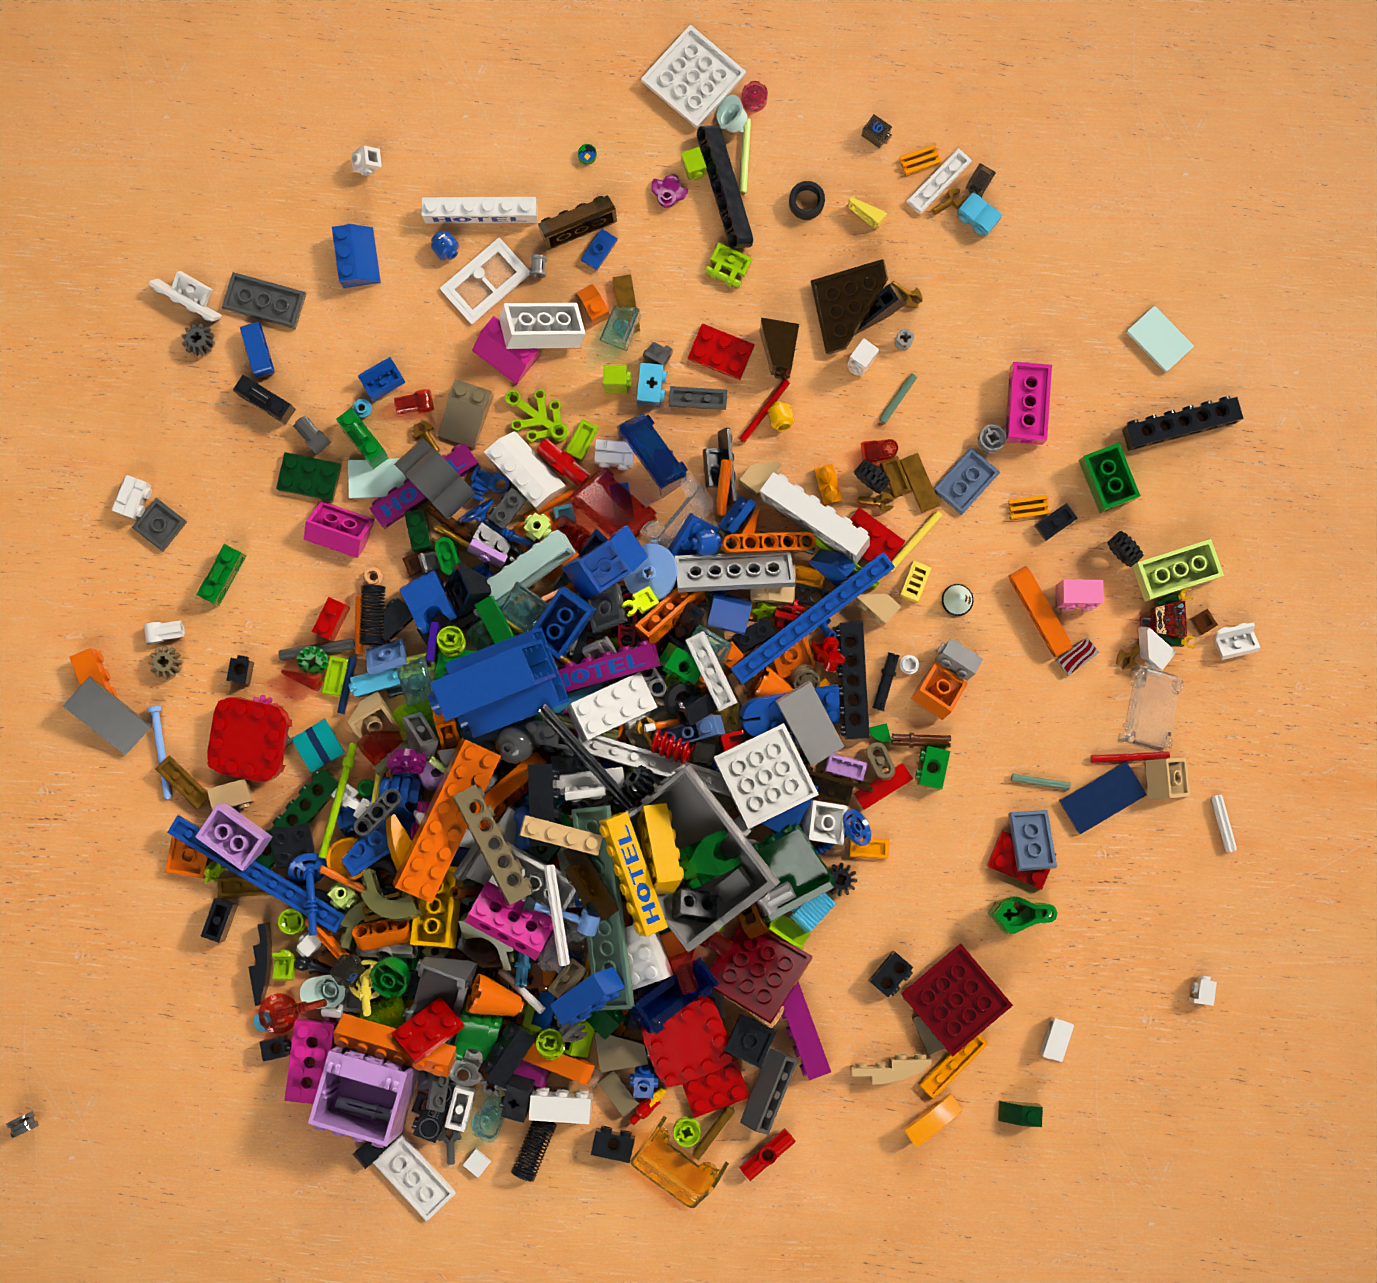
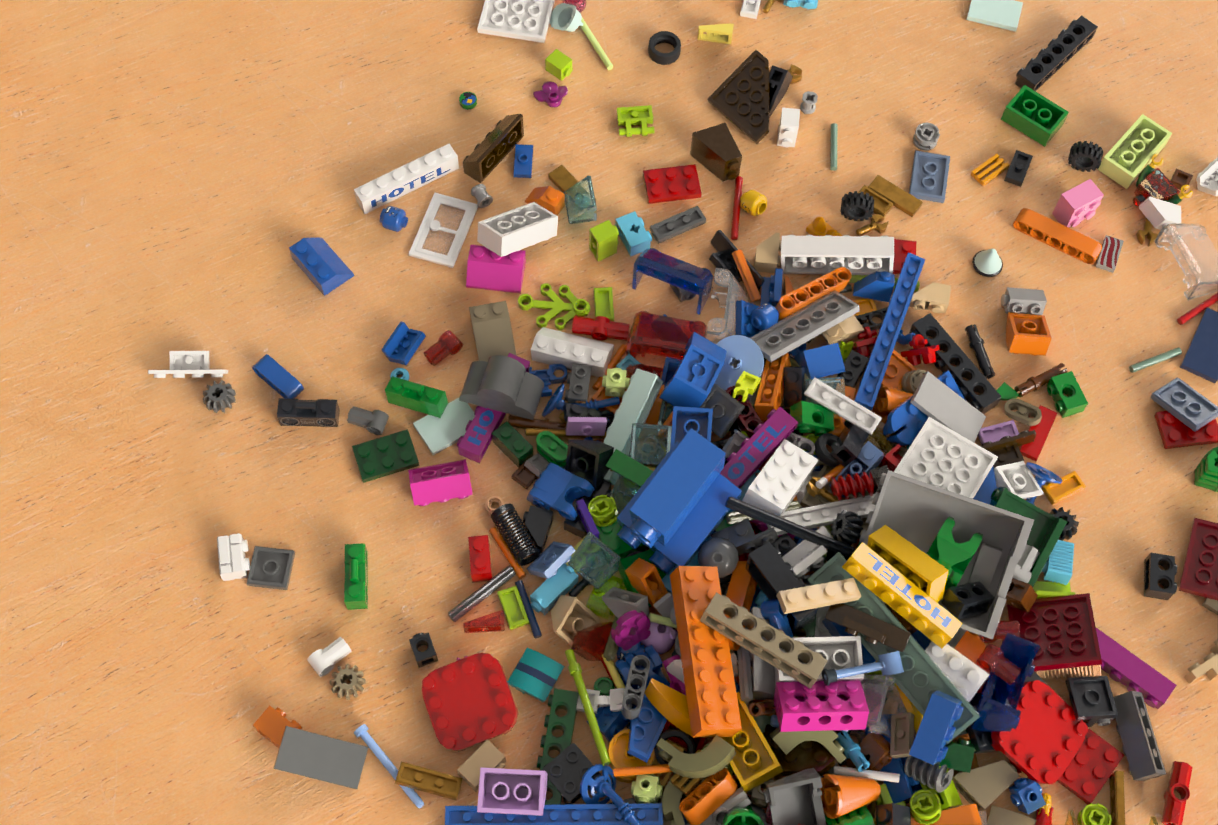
camera: 35 degrees left, 20 degrees down
dark grey tile [222,272,306,329] -> none
green gear [297,646,328,676] -> none
white brick [351,146,382,176] -> none
pearl gold bar [414,420,440,452] -> none
white axle [544,864,570,966] -> none
white brick [594,439,635,471] -> none
flat silver panel [643,342,673,367] -> none
black beam [697,125,753,249] -> none
clear red piece [860,439,898,462] -> none
light yellow bar [891,511,943,572] -> none
light yellow slope [899,561,931,603] -> none
white plate [899,655,919,674] -> none
dark pink brick [1005,362,1052,445] -> none

